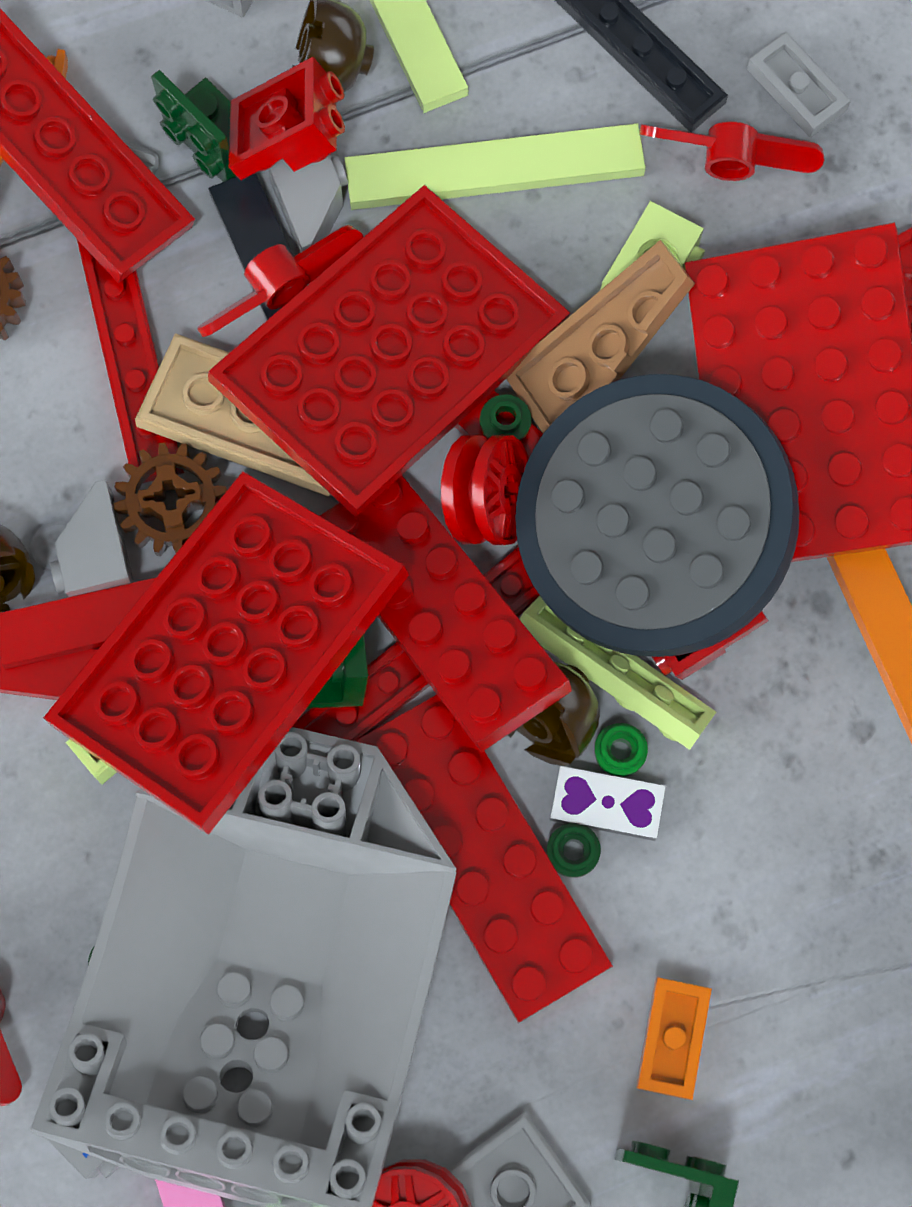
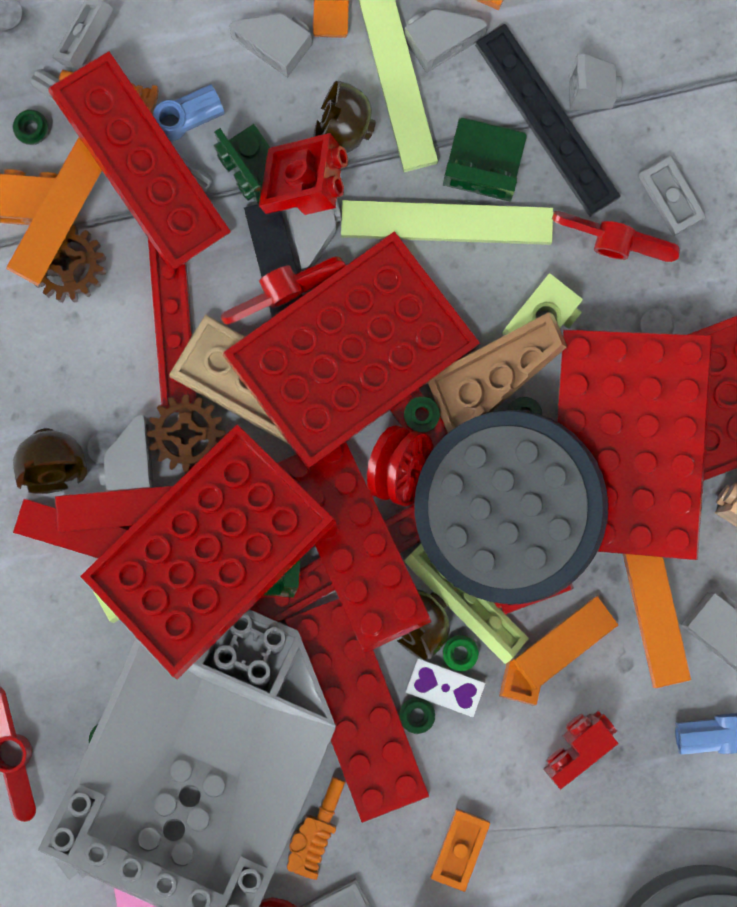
camera: 10 degrees right, 10 degrees up
none -> medium blue piece [153,85,224,141]
none -> orange piece [287,776,346,880]
none -> dark green bracket [443,118,527,202]
none -> orange plate [499,661,541,706]
none -> orange tile [512,596,618,690]
none -> red plate [543,711,619,790]

